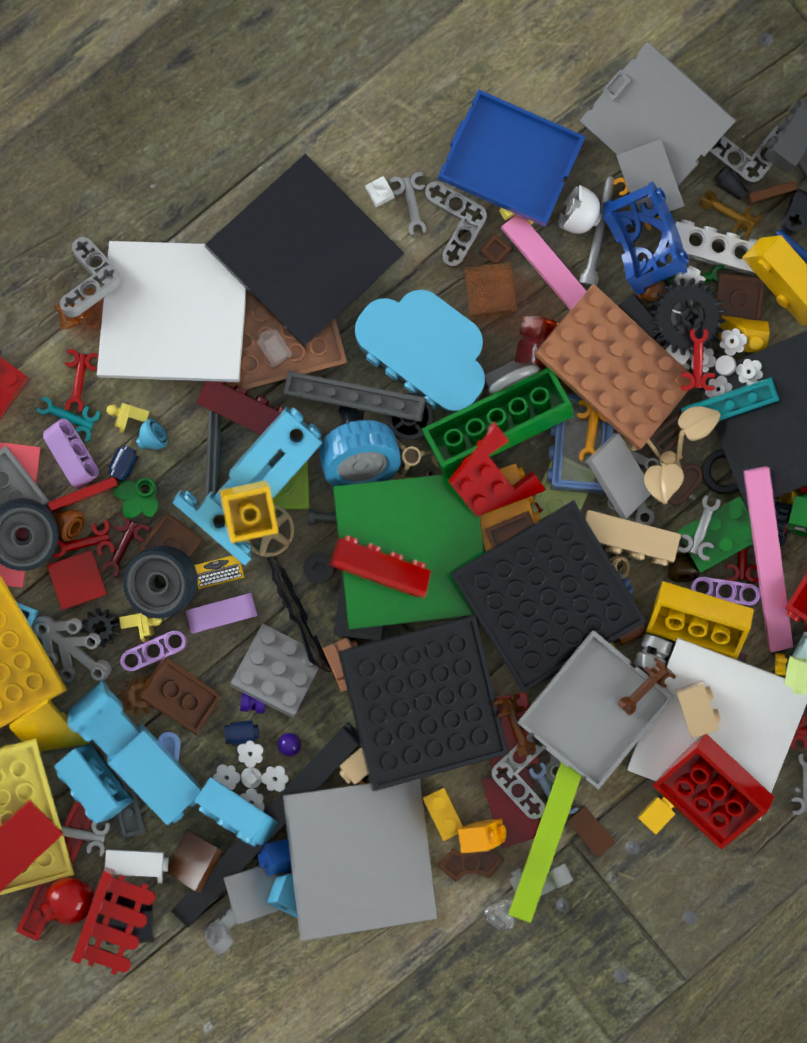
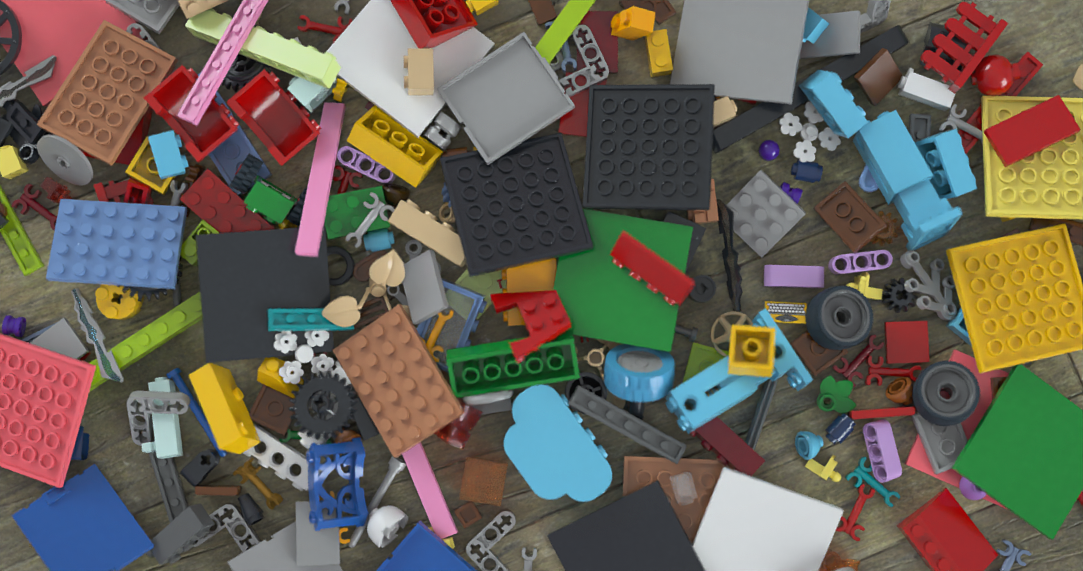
camera: 155 degrees left, 0 degrees up
yellow slope [9,698,91,752] -> none
blue brick [258,839,292,876] -> none
reddish brown tile [484,511,534,548] -> none
reddish brown bar [493,694,536,758] -> none
reddish brown bar [617,657,676,716] -> none
red bar [681,329,715,391] -> none
none -> medium azure brick [363,228,395,252]

